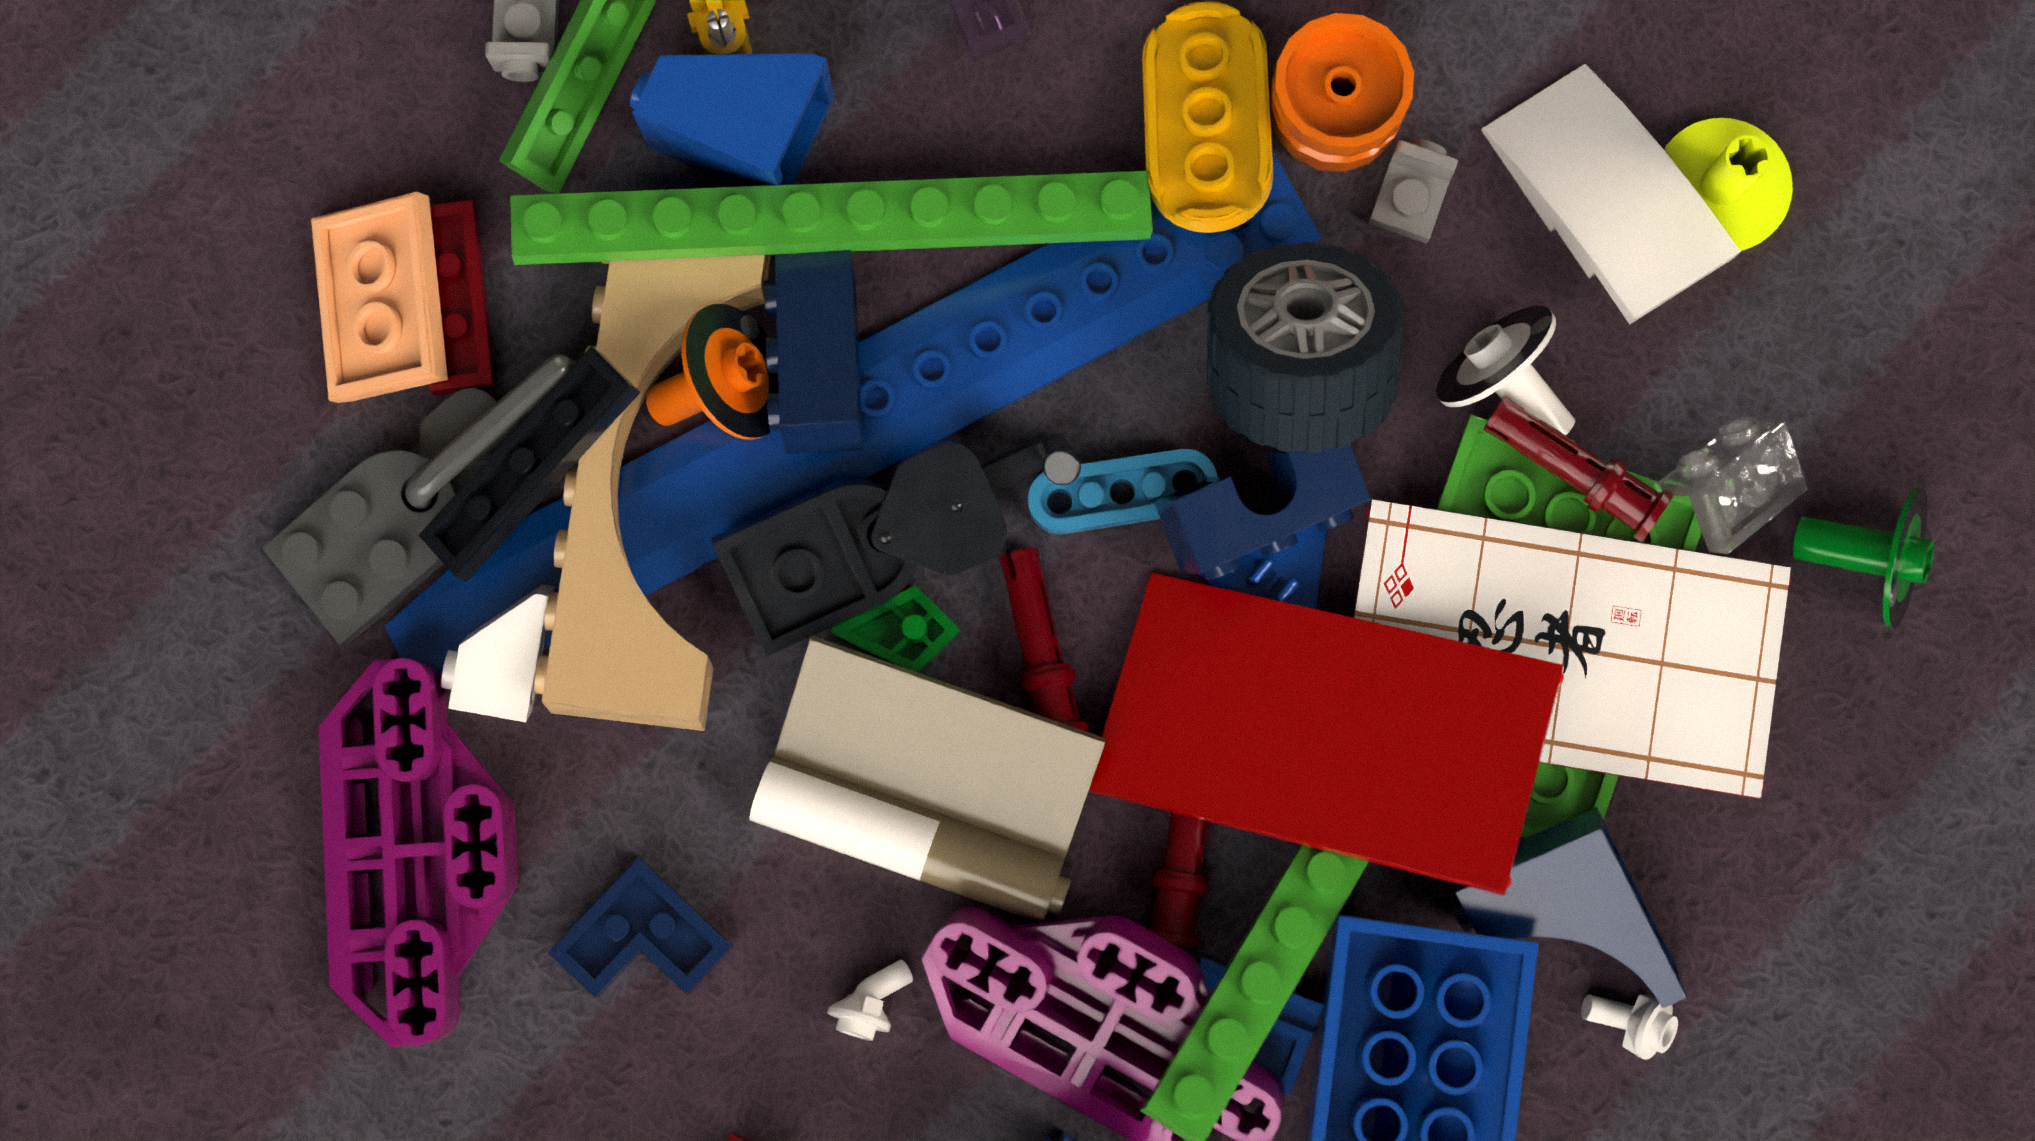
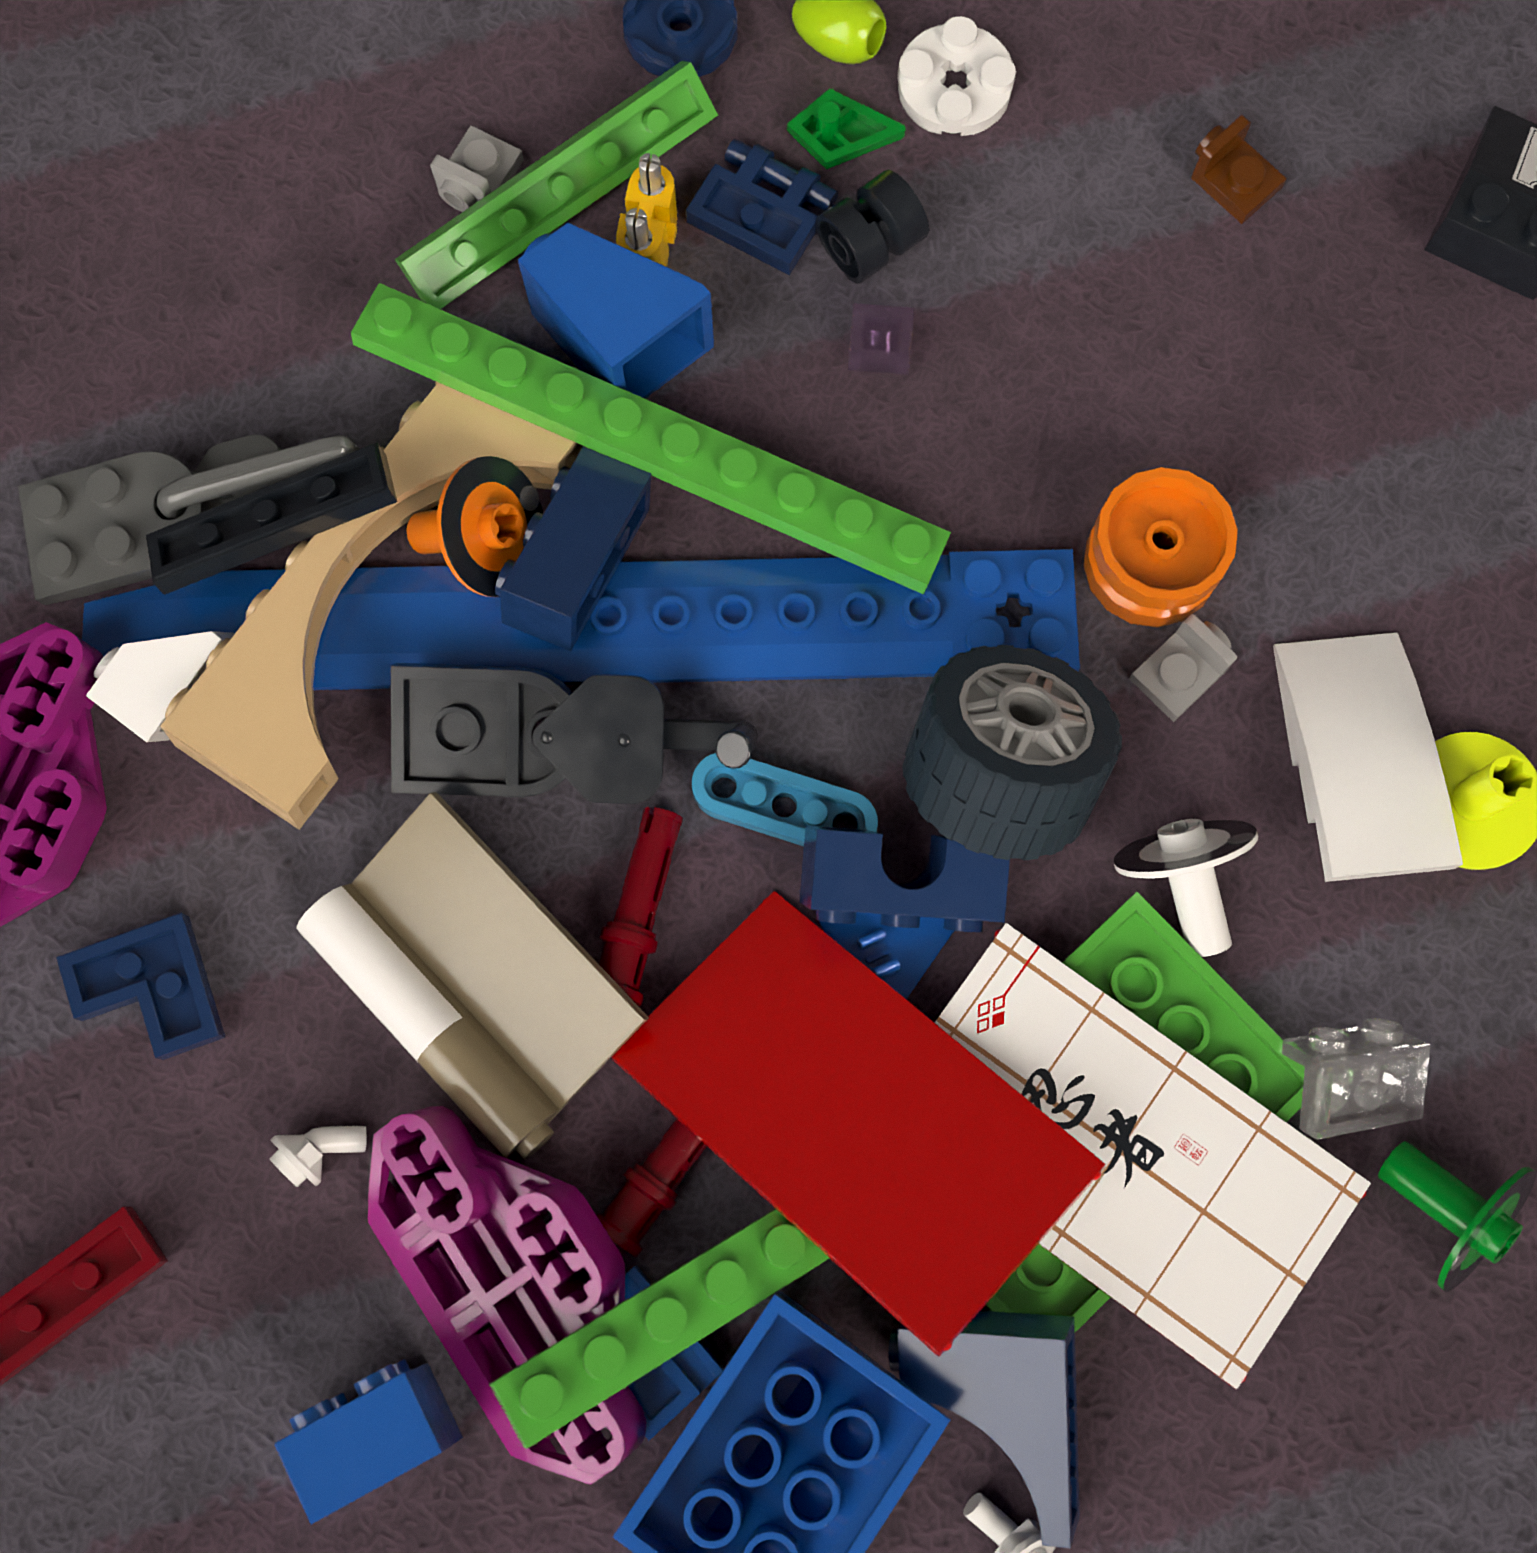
camera: 25 degrees right, 5 degrees down
light nougat tile [311,192,448,403] -> none
dark red plate [429,200,497,396] -> none
green piece [831,585,961,673] -> none
yellow tile [1142,1,1273,233] -> none
dark red pin [1483,396,1674,542] -> none

